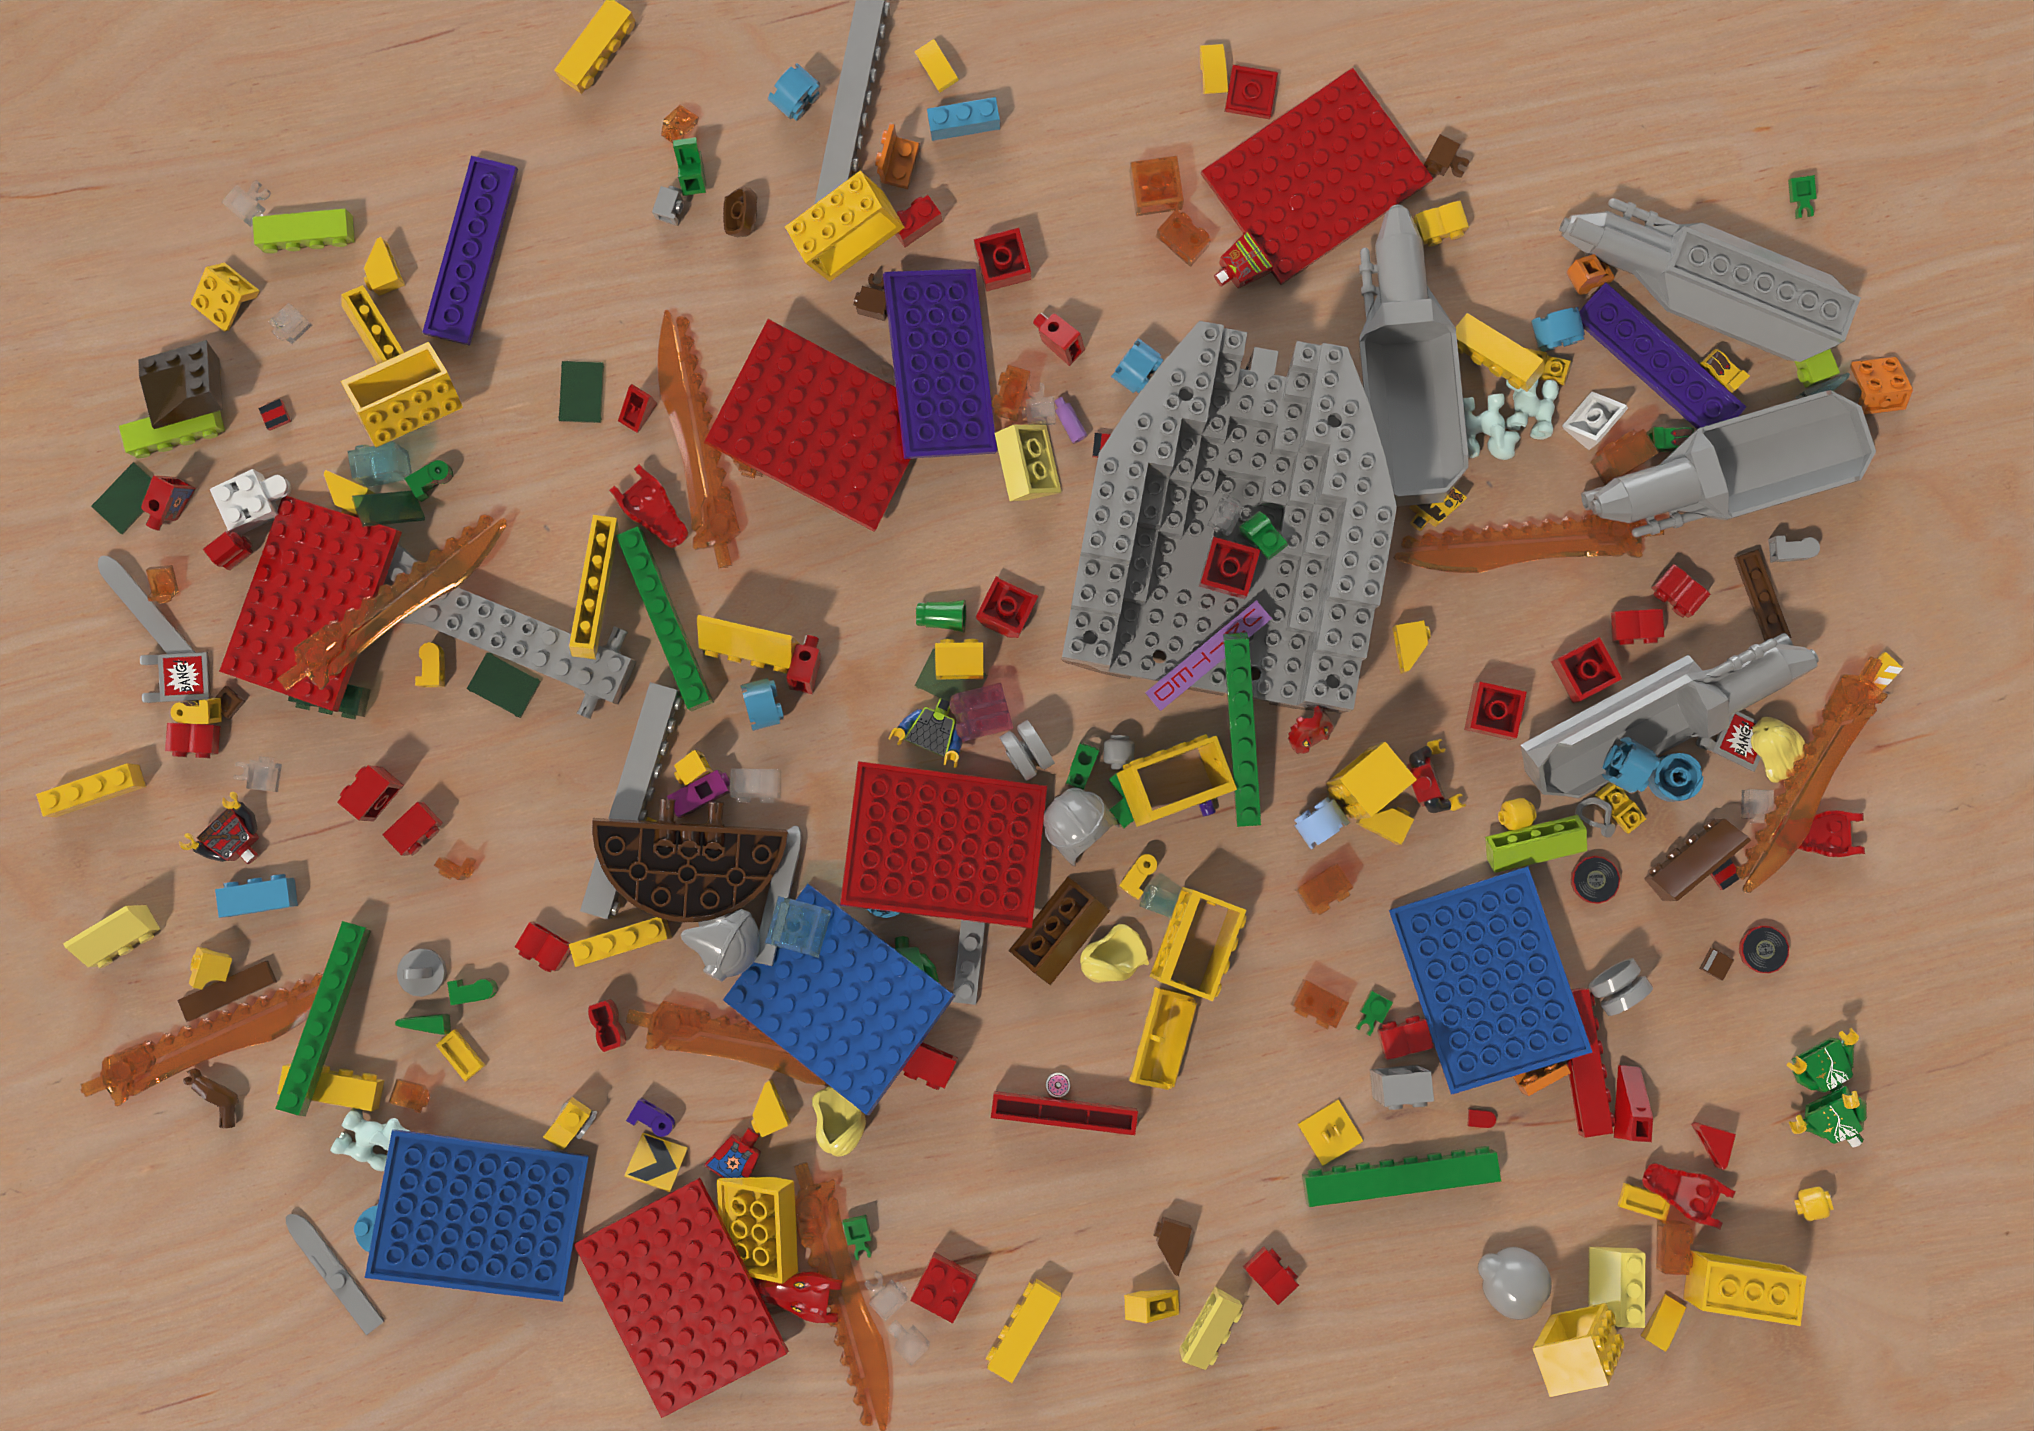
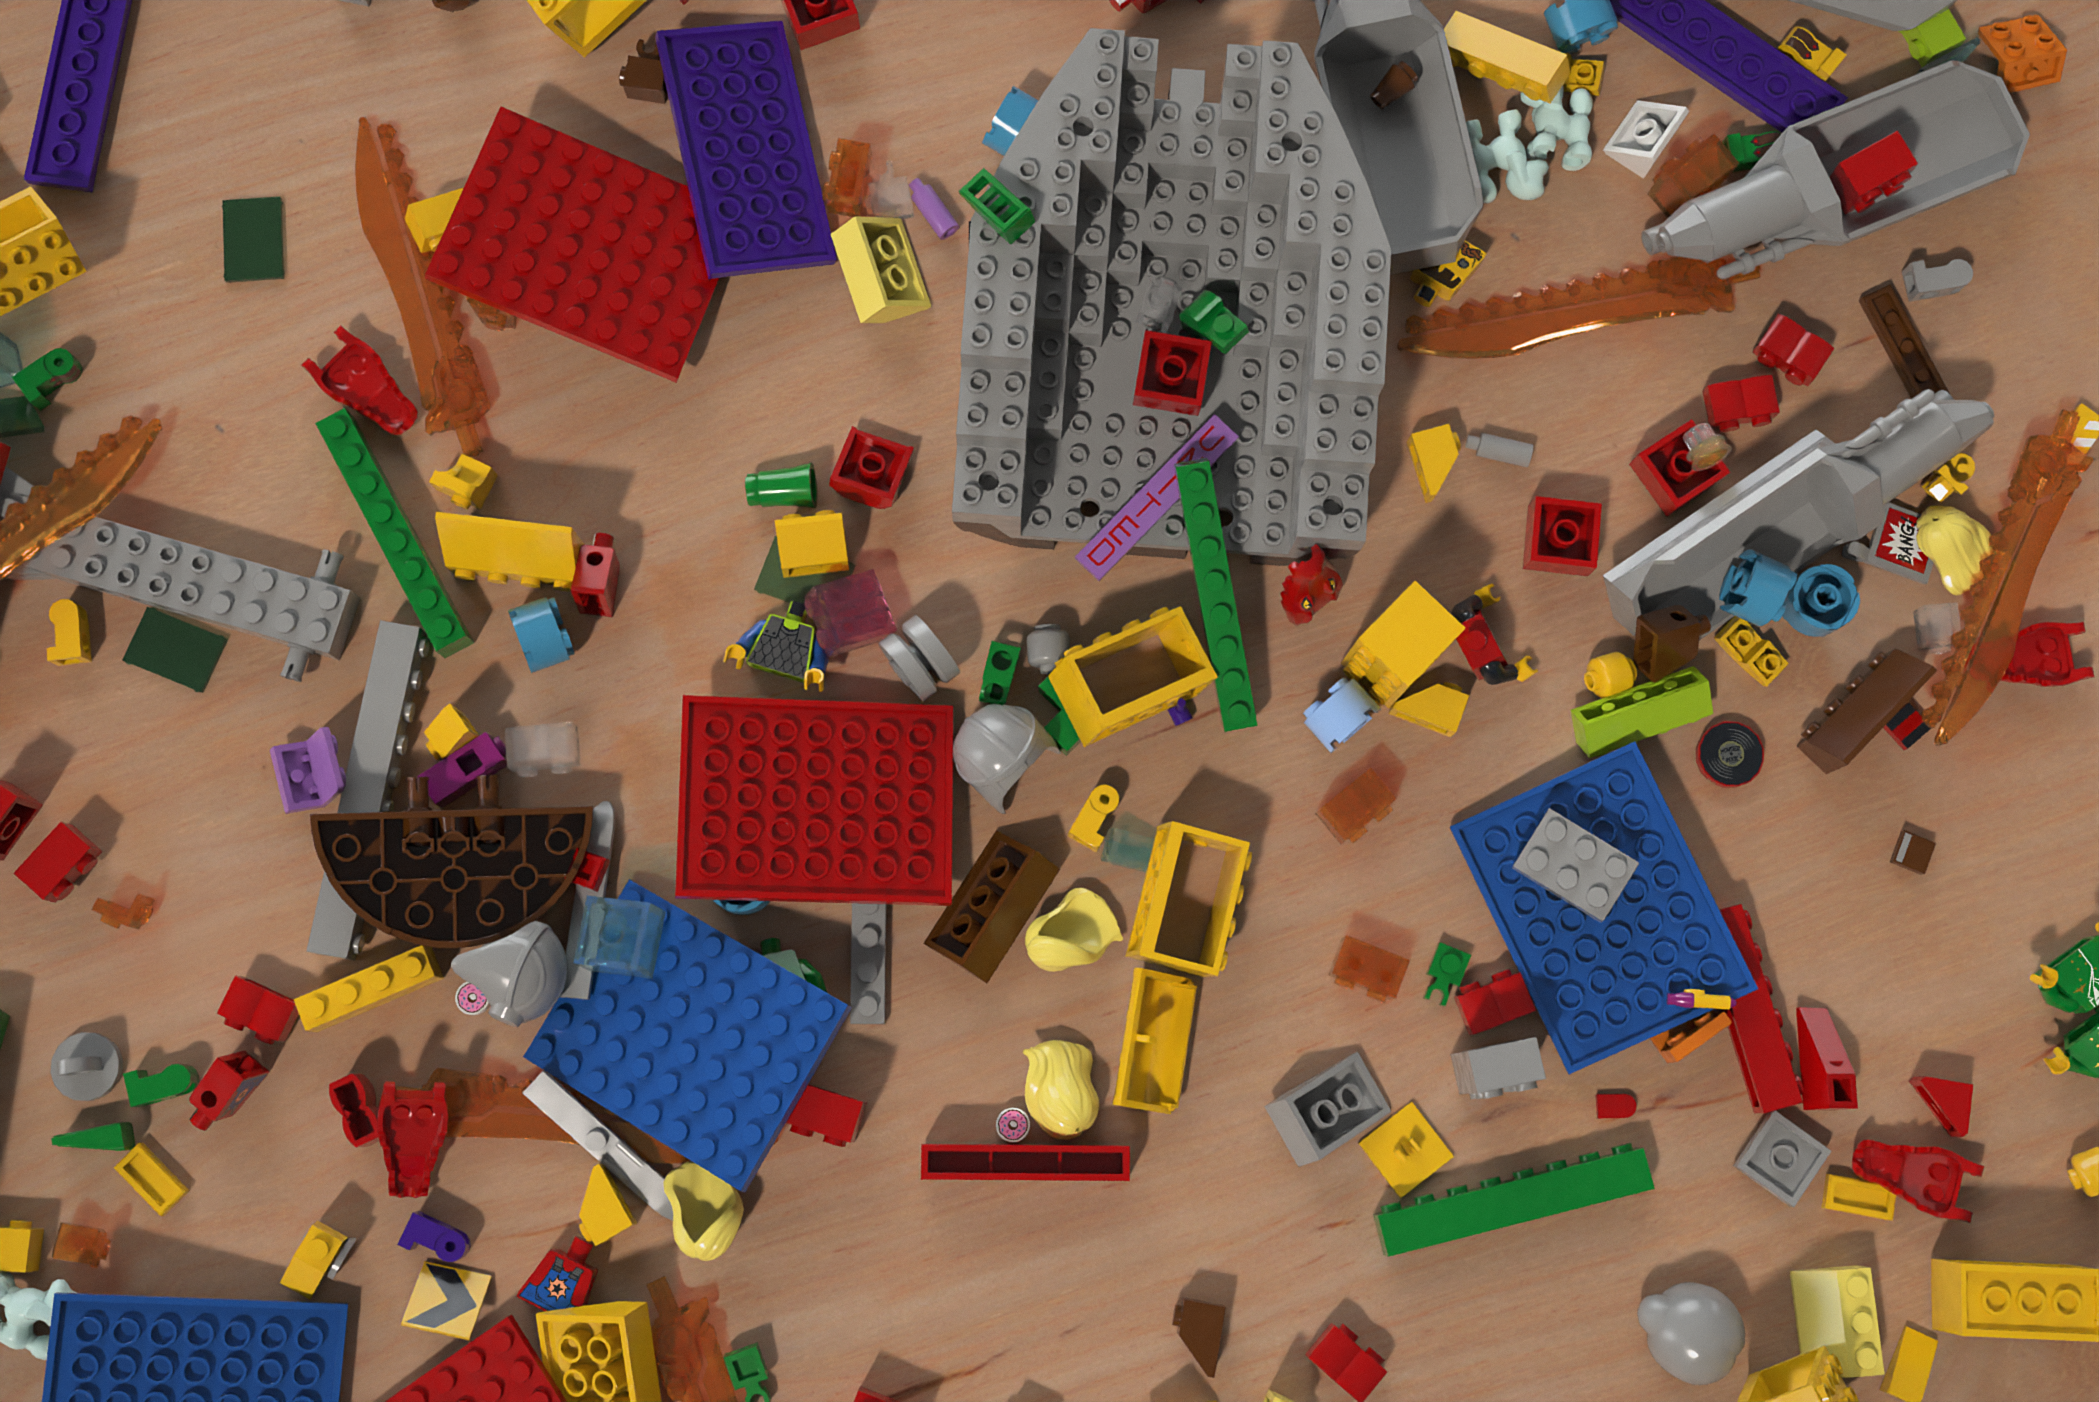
camera: 15 degrees left, 5 degrees down
yellow brick [569,515,619,660] -> none
red slope [618,384,657,433] -> none
red torso [1033,313,1085,366] -> none
light grey piece [1576,798,1616,838] -> none
light grey wheel [1588,958,1653,1016] -> none
clear orange brick [1656,1220,1693,1275] -> none
black tile [1739,926,1789,973] -> none
none -> red torso [189,1050,270,1131]
none -> medium lavender bracket [270,727,346,814]
none -> red animal [377,1081,448,1198]
none -> yellow slope [405,187,464,253]
none -> yellow brick [429,454,498,510]
none -> tile [455,982,490,1015]
none -> piece [523,1070,673,1221]
none -> red tile [564,848,611,892]
none -> green slope [958,168,1035,244]
none -> light yellow piece [1023,1040,1099,1140]
none -> light grey slope [1264,1052,1392,1167]
none -> reddish brown cone [1370,61,1418,110]
none -> light grey cylinder [1465,433,1533,468]
none -> light grey brick [1512,808,1639,923]
none -> reddish brown torso [1633,604,1711,683]
none -> piece [1666,989,1737,1010]
none -> clear piece [1683,423,1732,471]
none -> light grey plate [1733,1111,1831,1207]
none -> red brick [1829,130,1918,215]
none -> yellow hips [1921,453,1975,502]

